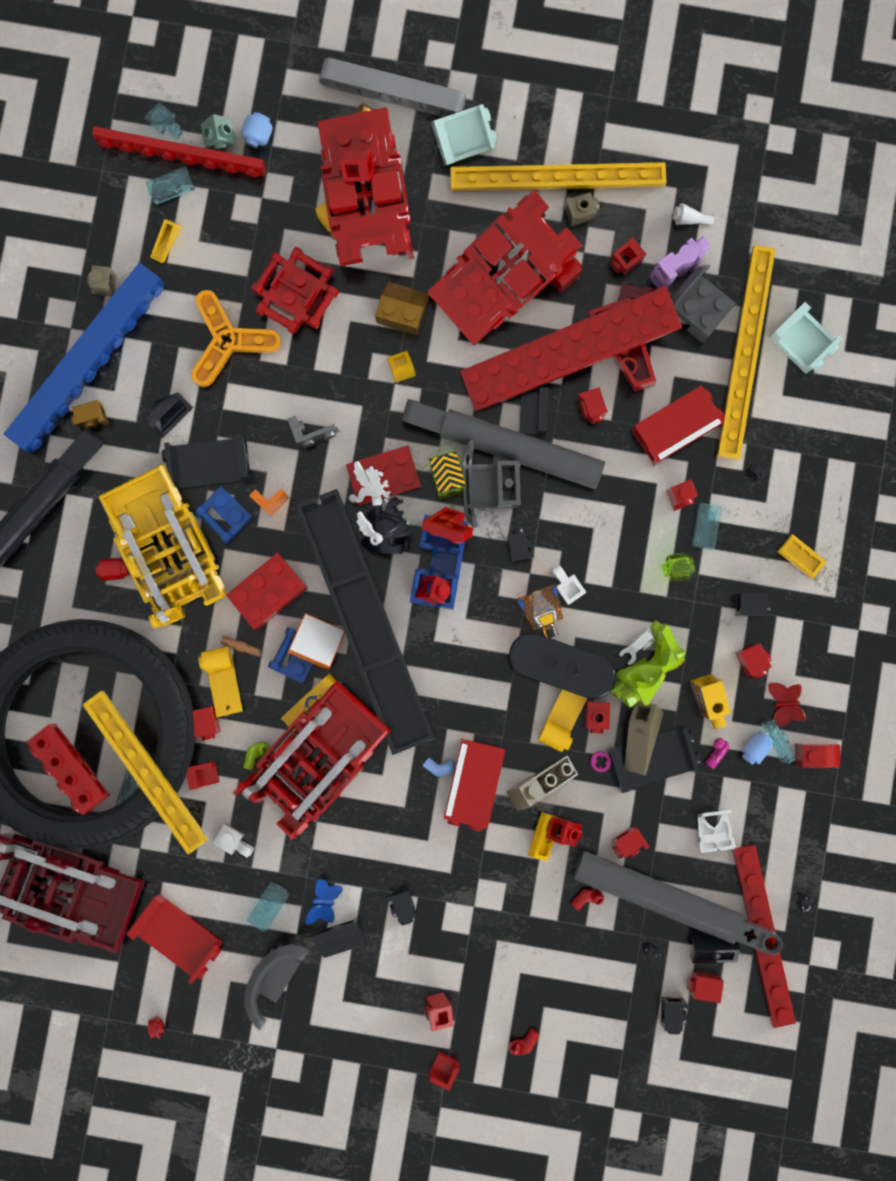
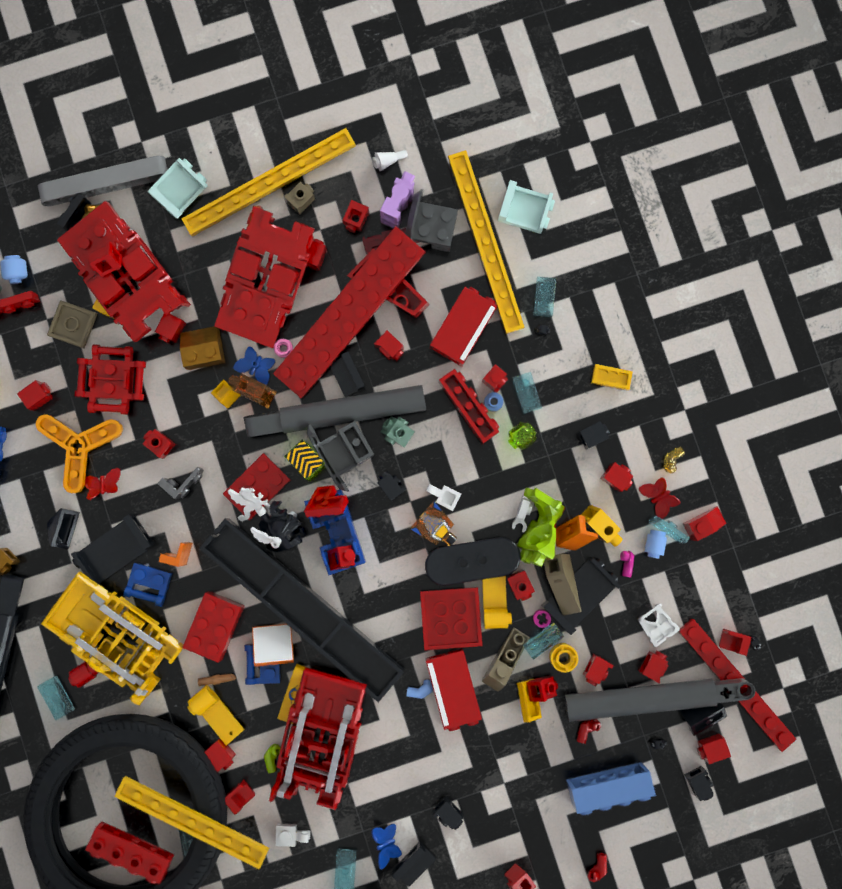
camera: 25 degrees left, 0 degrees up
none -> red brick [17,380,53,411]
none -> clear light blue plate [37,675,75,720]
none -> dark tan tile [47,300,97,349]
none -> black plate [57,193,92,231]
none -> red piece [85,468,121,500]
none -> red brick [143,429,176,459]
none -> red brick [154,313,186,344]
none -> clear orange torso [228,374,276,409]
none -> blue piece [233,347,275,386]
none -> bright pink plate [274,339,293,358]
none -> sand green brick [381,416,415,447]
none -> red plate [420,587,482,650]
none -> red brick [438,369,499,444]
none -> medium blue plate [484,392,503,412]
none -> clear light blue plate [523,622,564,660]
none -> clear light blue plate [533,277,557,317]
none -> yellow wheel [549,643,578,673]
none -> orange panel [556,515,598,551]
none -> medium blue brick [566,762,656,815]
none -> red window [639,650,669,684]
none -> clear yellow arm [663,447,685,473]
none -> red panel [719,628,752,656]

